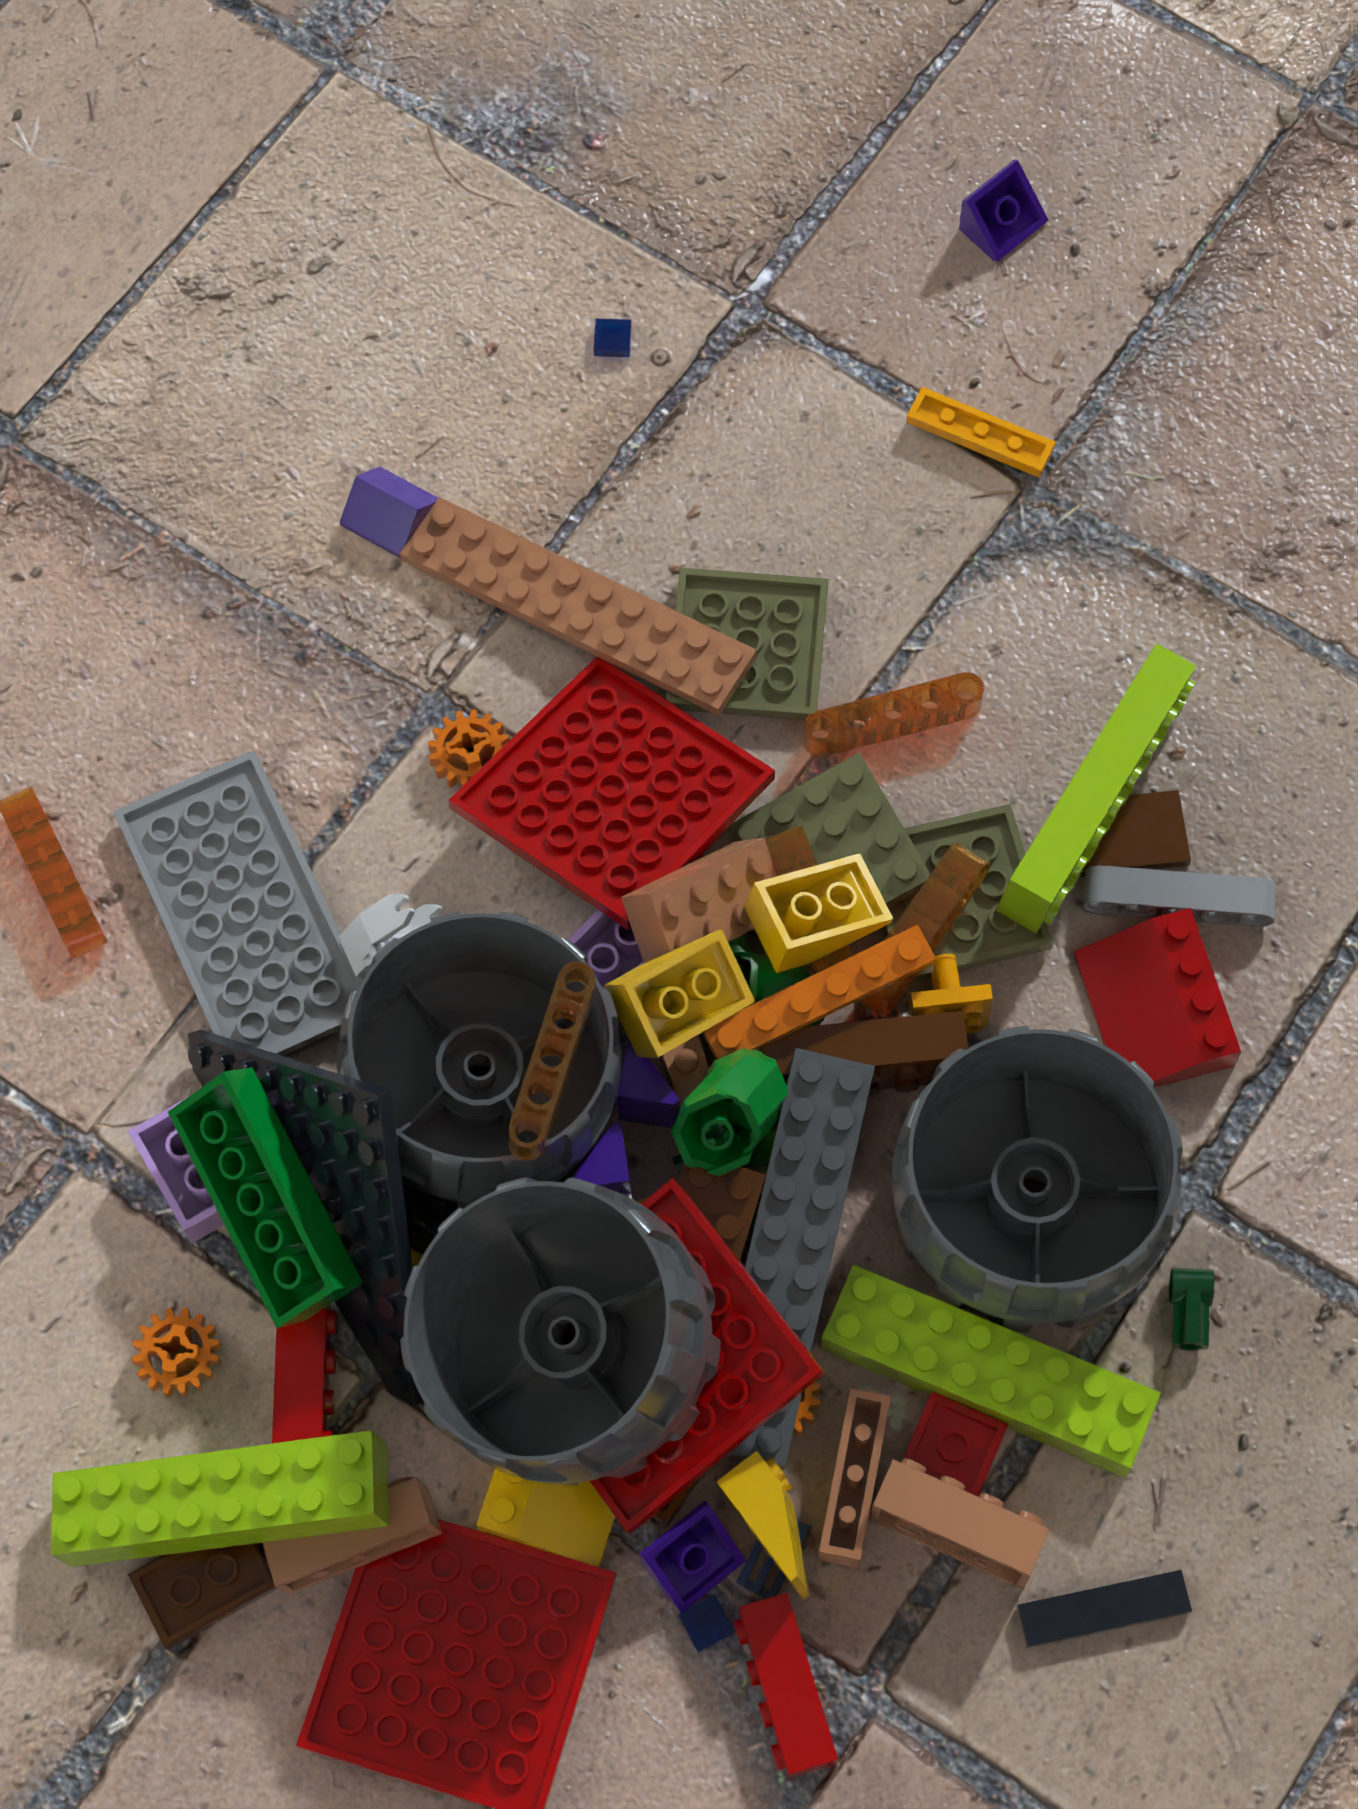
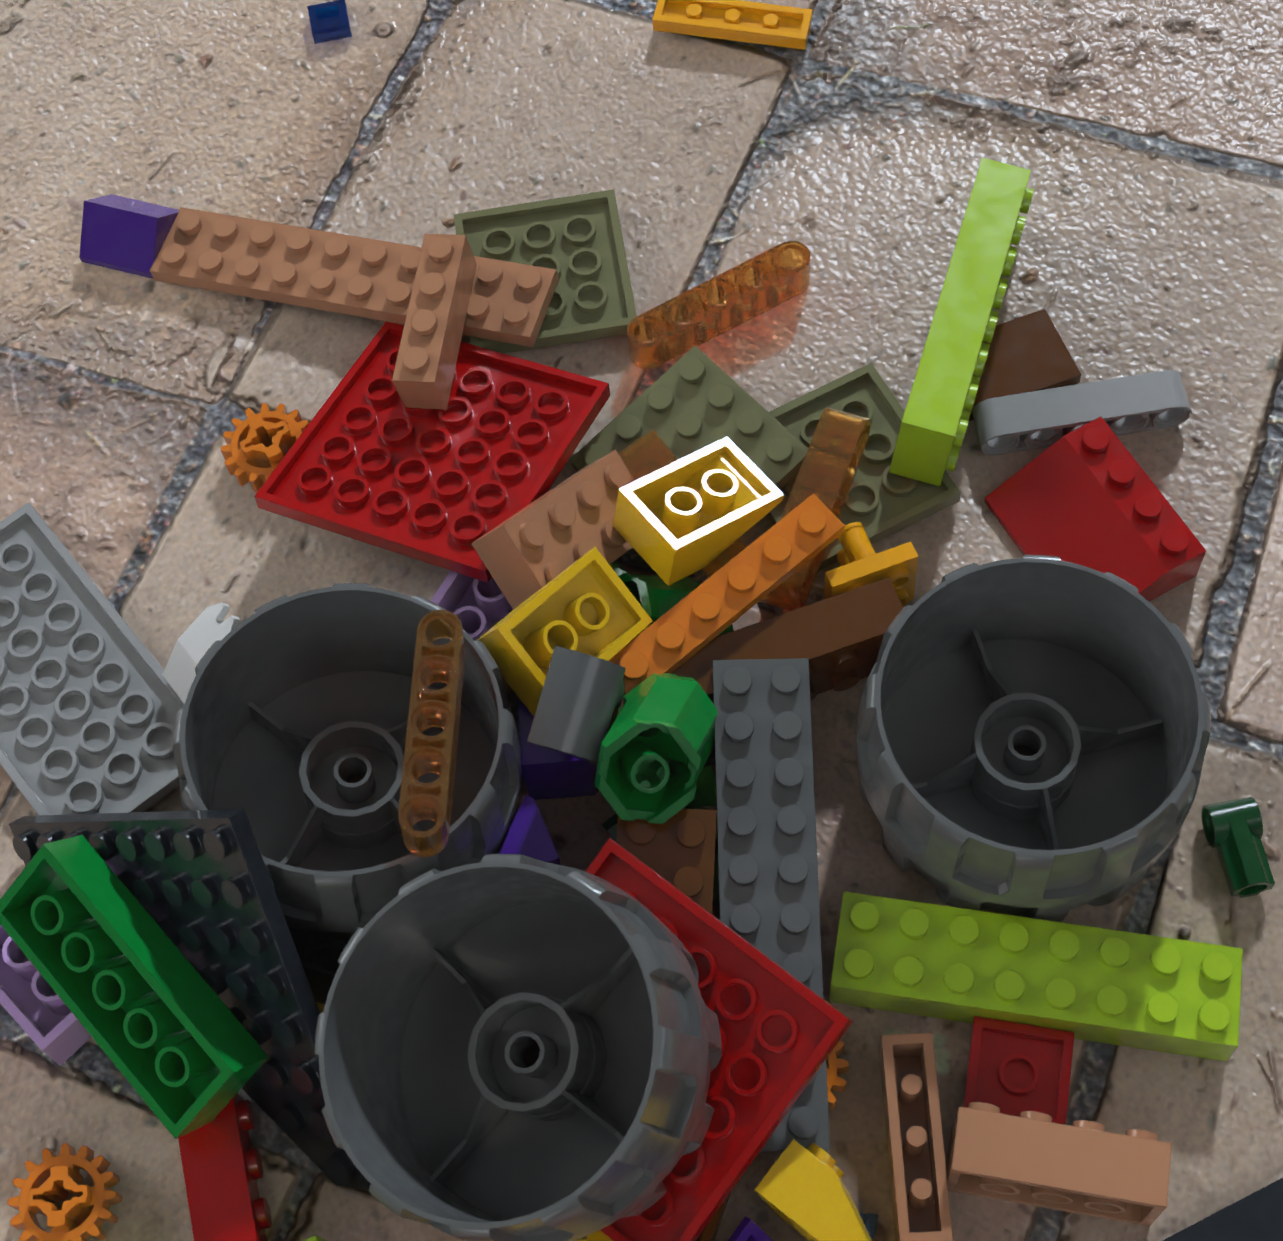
camera: 10 degrees left, 5 degrees down
none -> nougat brick [392,234,477,410]
none -> dark grey brick [527,646,626,765]

